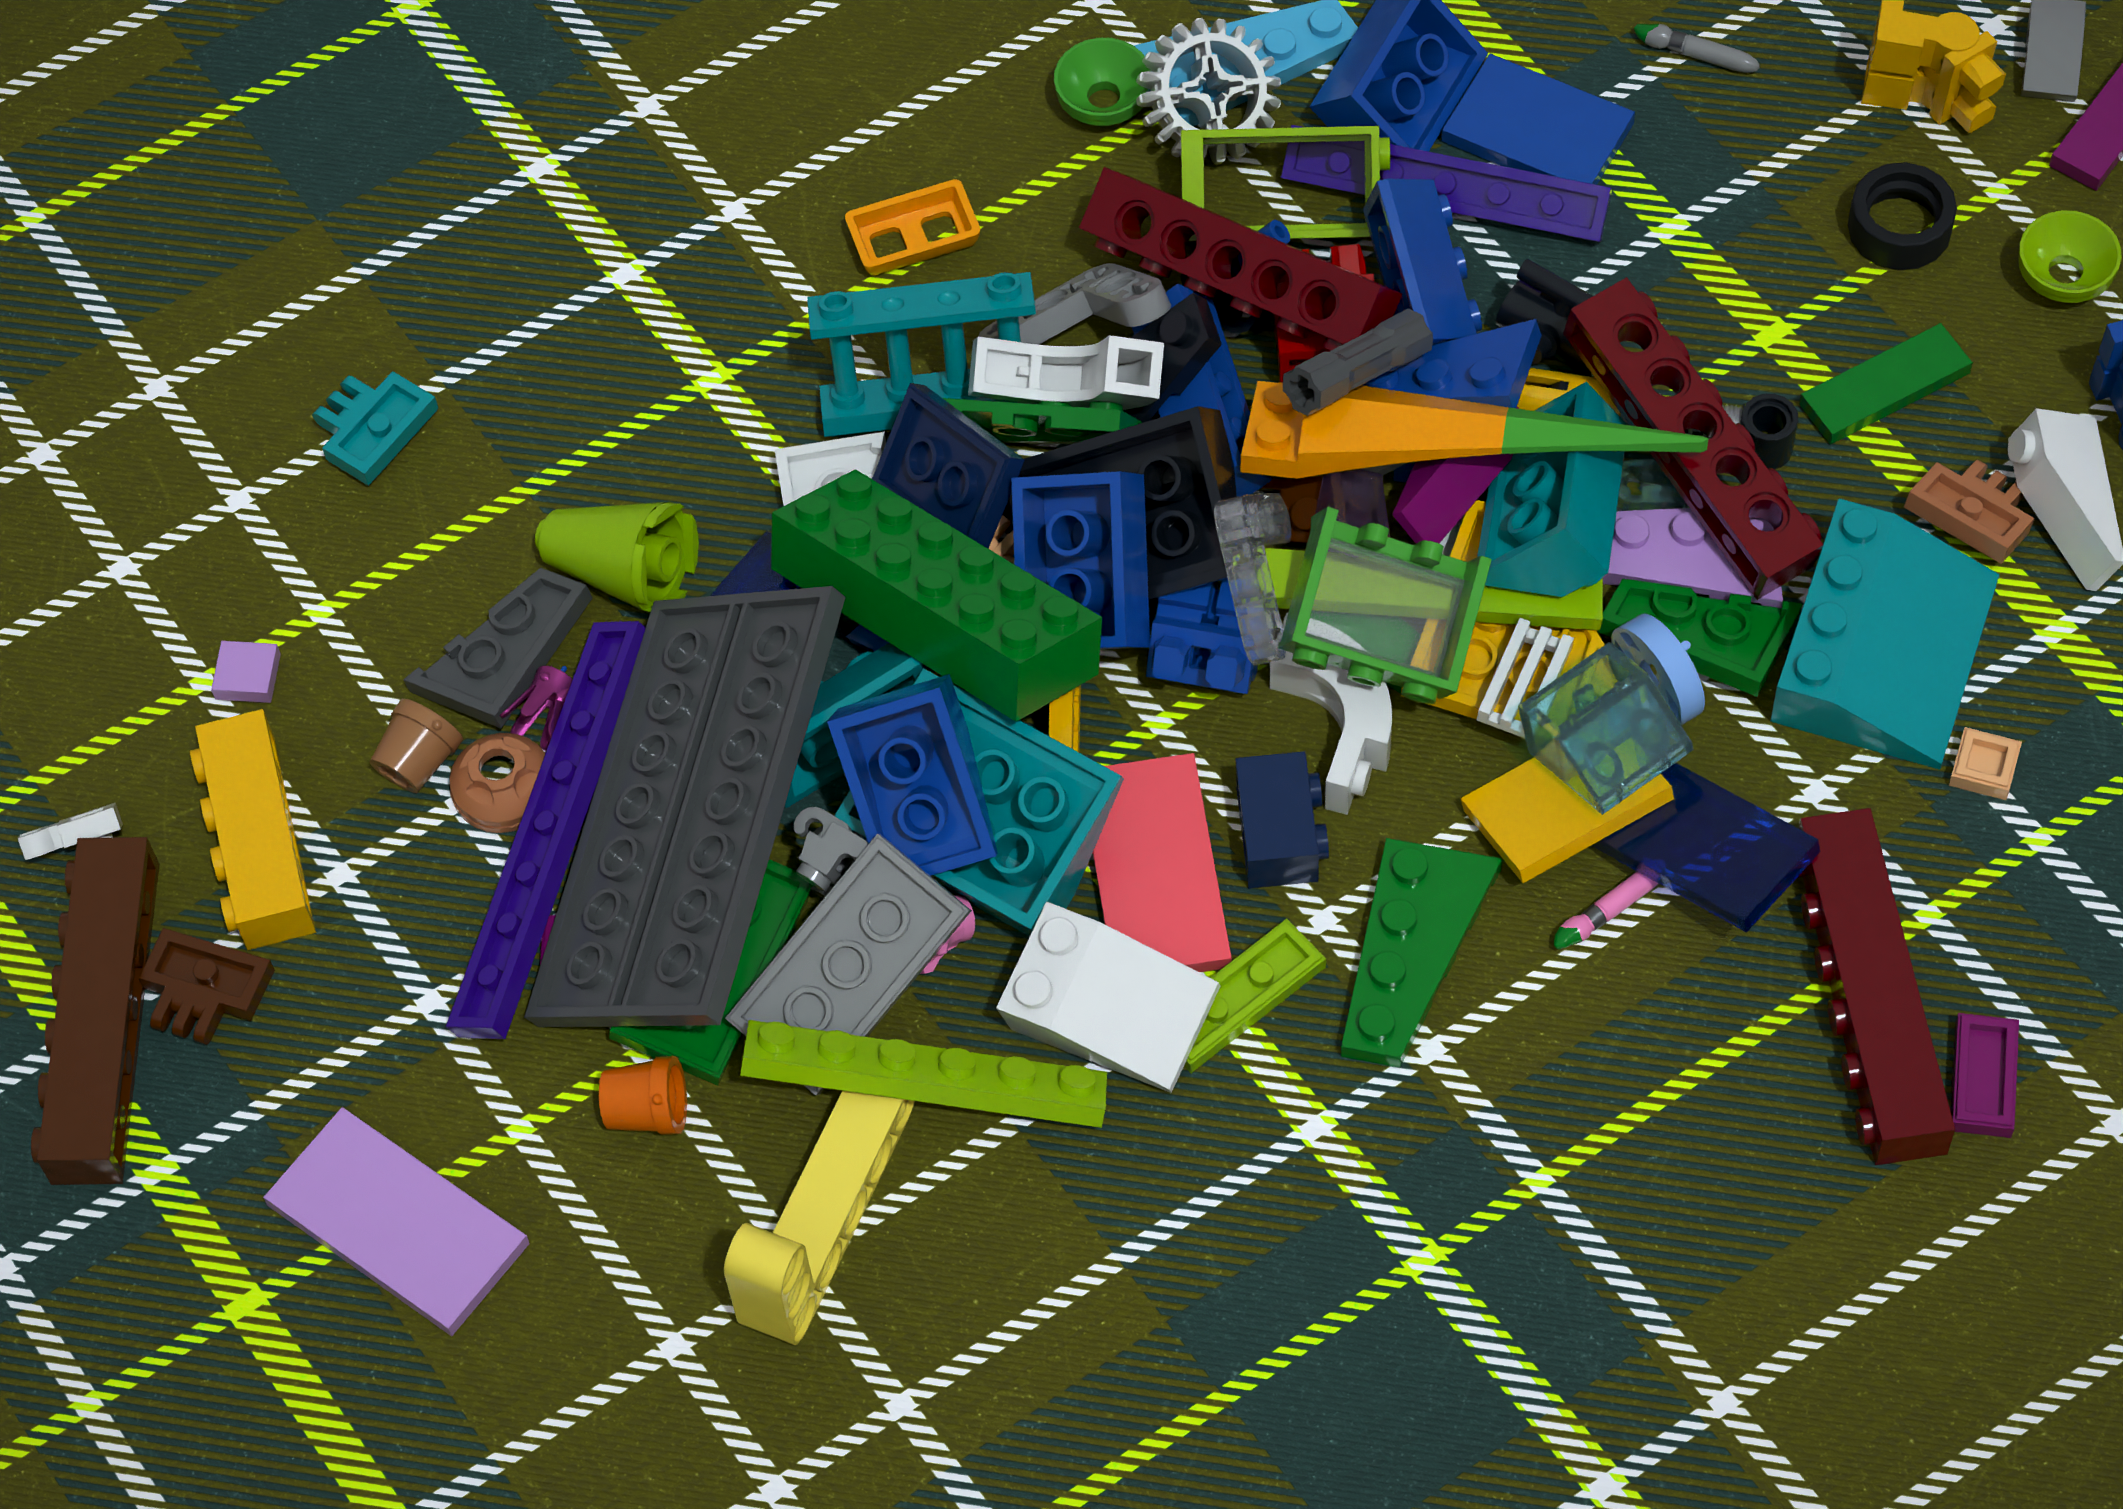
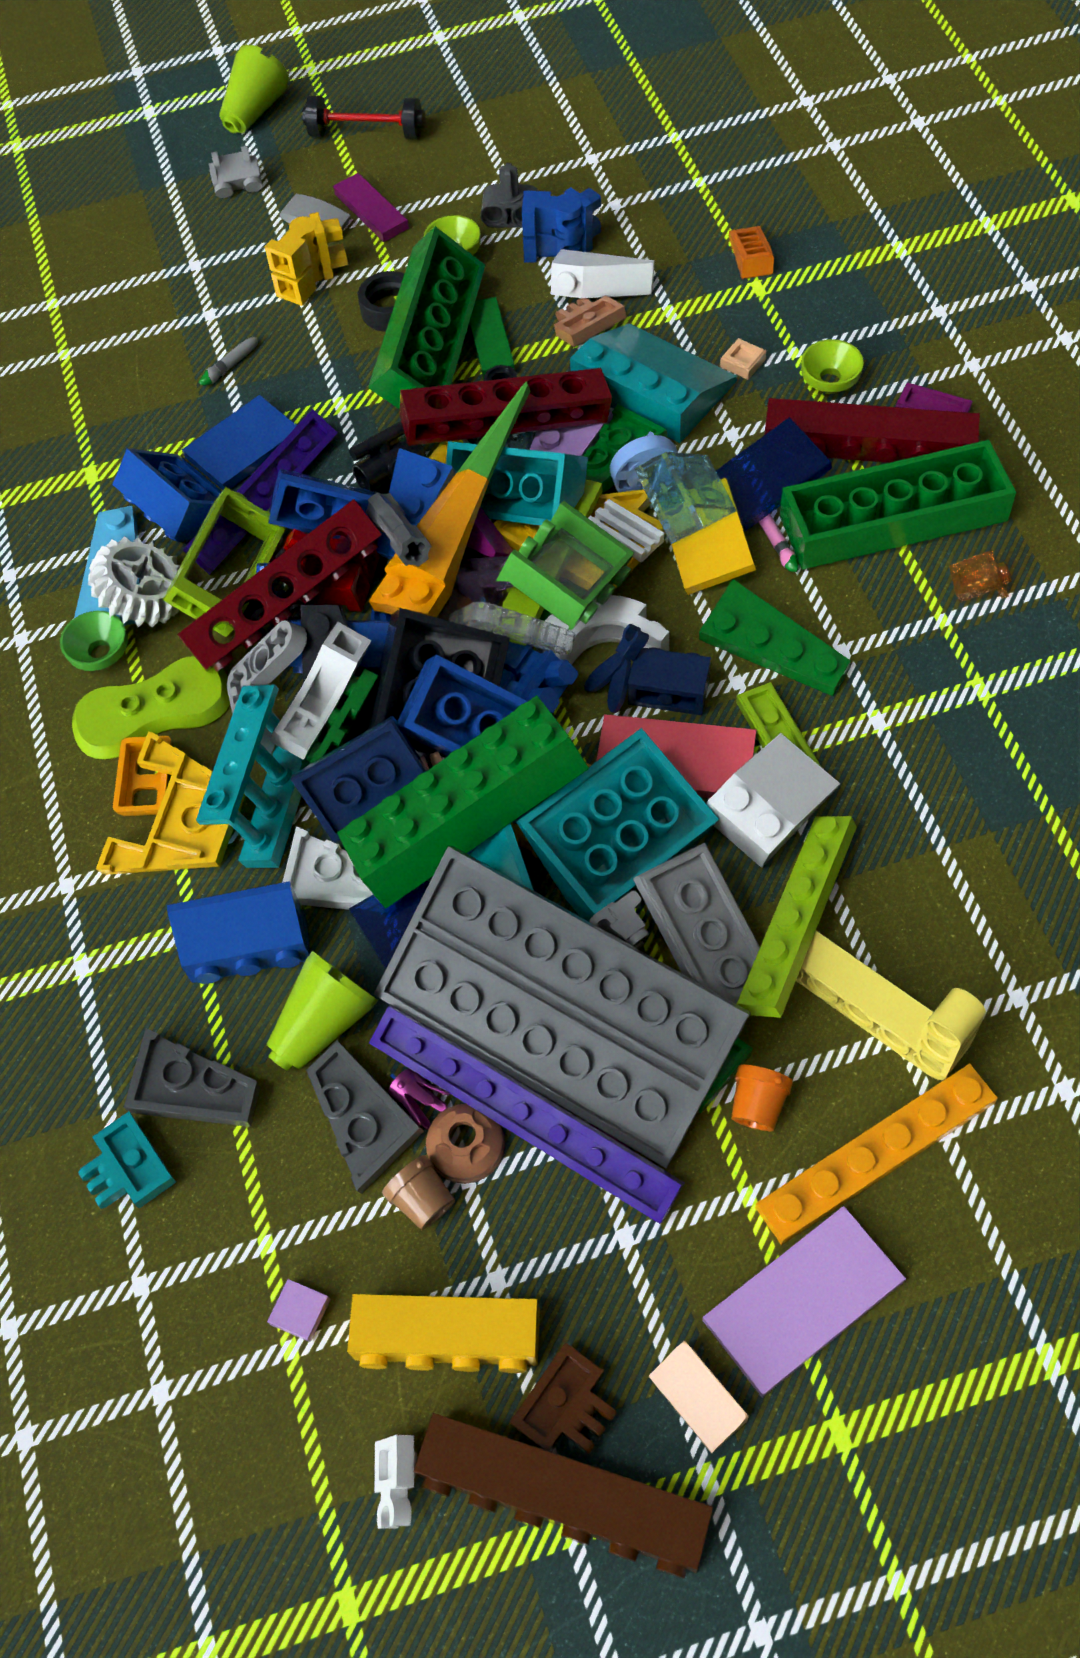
camera: 70 degrees left, 0 degrees up
blue slope [827,674,998,876] -> none
none -> lime plate [72,656,230,759]
none -> yellow wing [96,731,246,875]
none -> dark grey wing [124,1028,261,1127]
none -> blue slope [167,881,311,984]
none -> green brick [368,226,486,410]
none -> dark blue piece [584,624,649,713]
none -> light nougat slope [649,1341,748,1454]
none -> light orange plate [755,1063,998,1245]
none -> green brick [780,440,1016,570]
none -> lime piece [801,339,864,394]
none -> clear orange bracket [949,550,1012,602]

